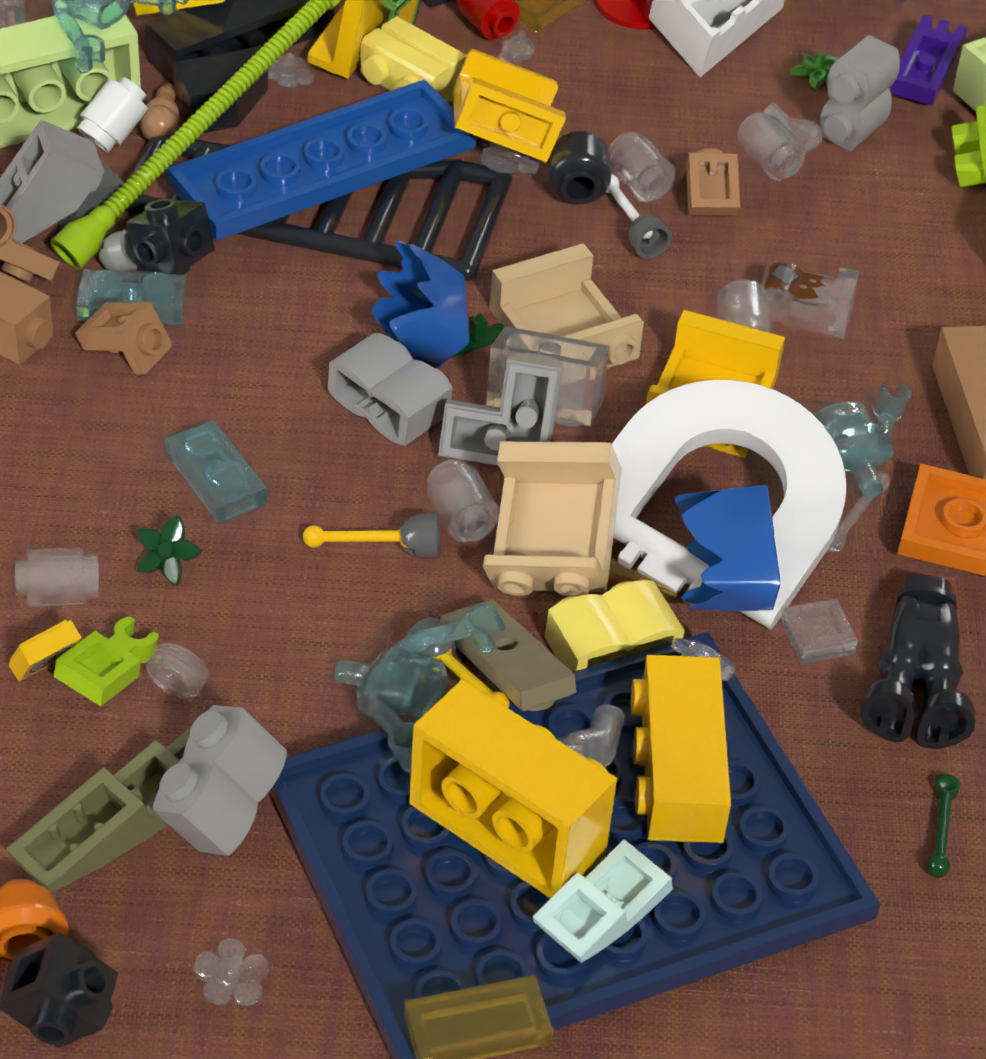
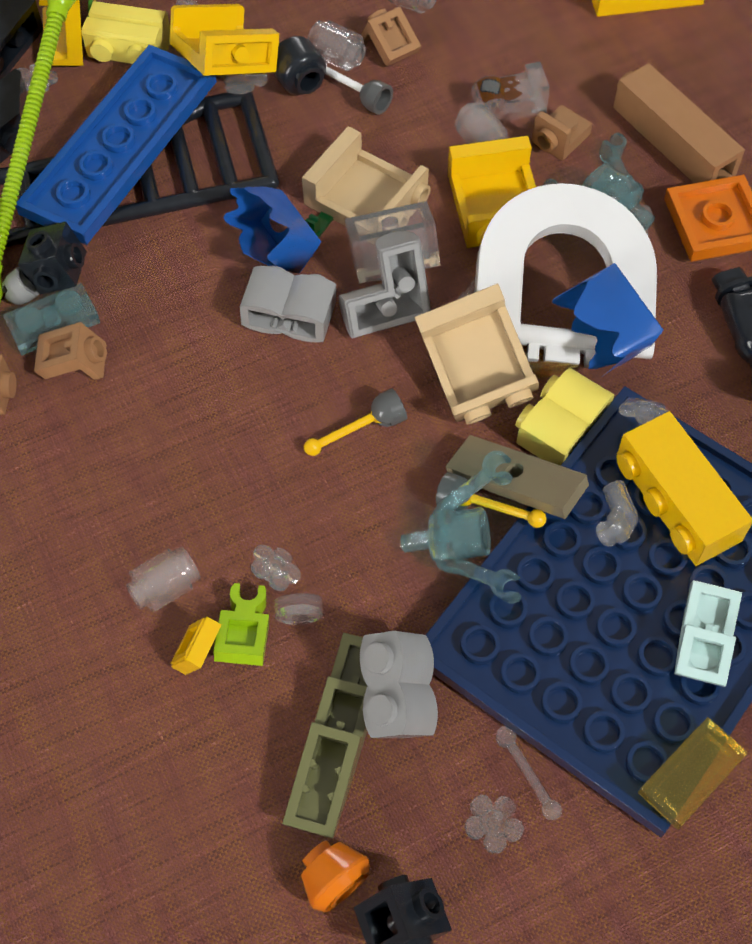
camera: 25 degrees left, 15 degrees up
dark green plant [136,515,203,585] -> none
clear light blue plate [165,420,268,524] -> none
yellow brick [409,679,617,898] -> none
clear brick [427,459,500,542] -> none
clear tile [781,599,858,664] -> none
none -> clear plant [250,544,301,591]
none -> clear hinge [496,726,562,820]
none -> medium nougat bracket [531,104,593,161]

